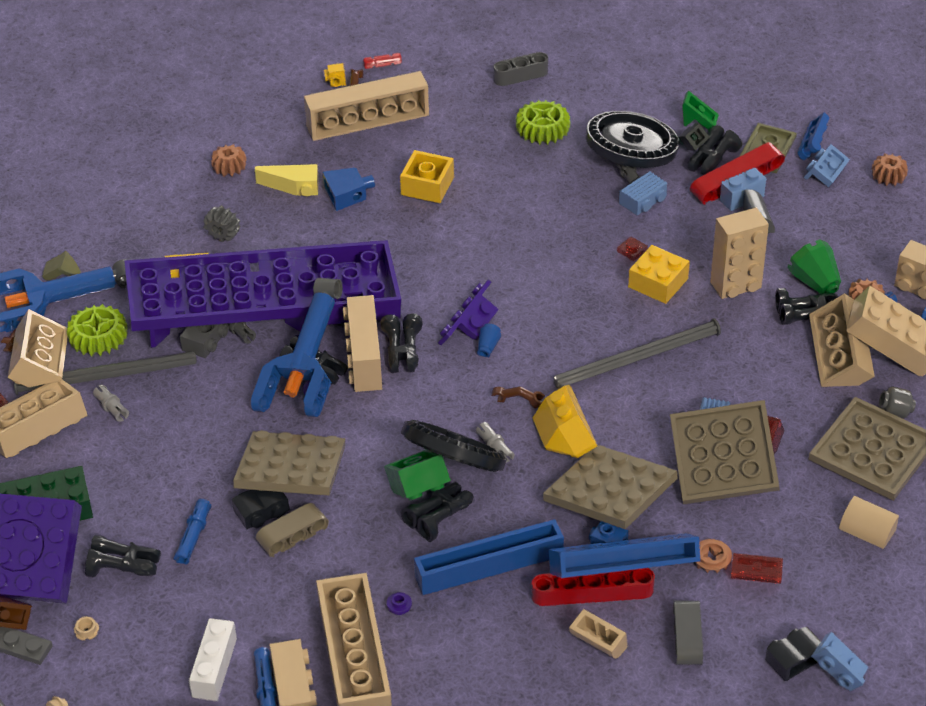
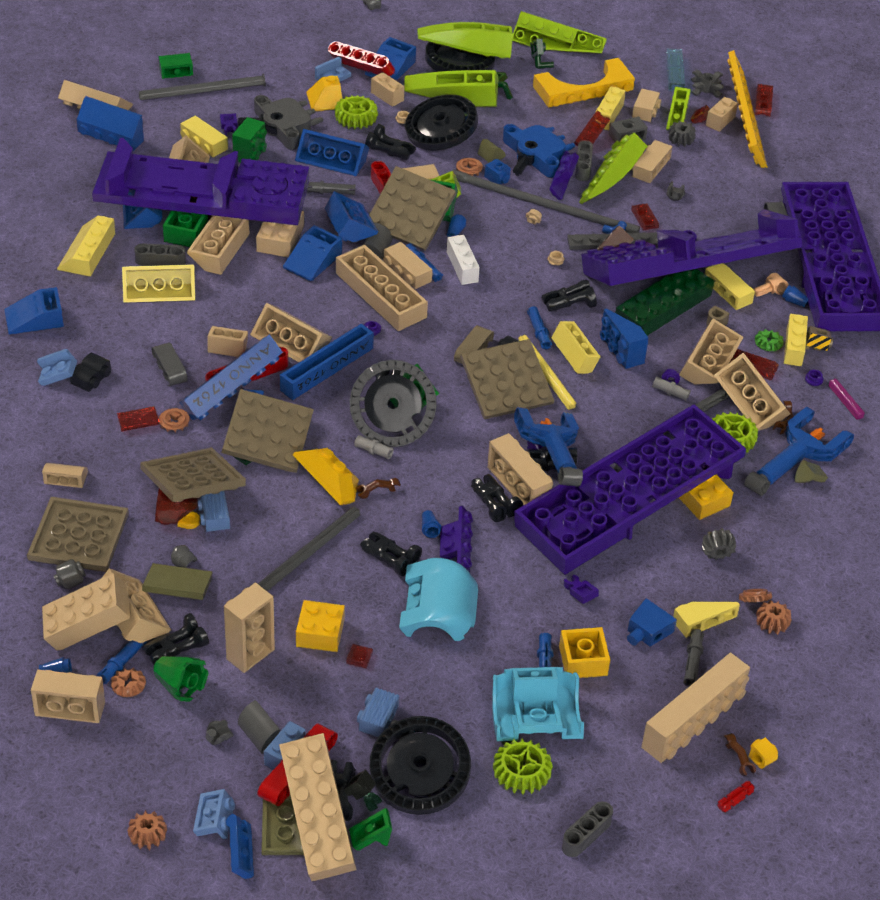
camera: 150 degrees right, 0 degrees up
none -> olive tile [142,563,213,600]
none -> dark grey arm [171,545,197,568]
none -> dark grey arm [206,720,234,745]
none -> tan slope [250,303,332,362]
none -> tan brick [279,733,357,881]
none -> black piece [360,531,422,576]
none -> medium azure piece [399,558,478,641]
none -> medium azure piece [492,667,584,741]
none -> light yellow axle [518,335,576,410]
none -> blue pin [537,633,554,667]
none -> light yellow brick [551,321,600,374]
none -> dark purple plate [564,575,599,604]
none -> blue slope [600,308,649,369]
none -> dark purple plate [661,369,680,385]
none -> dark grey pin [683,629,704,686]
none -> nougat gear [739,589,772,603]

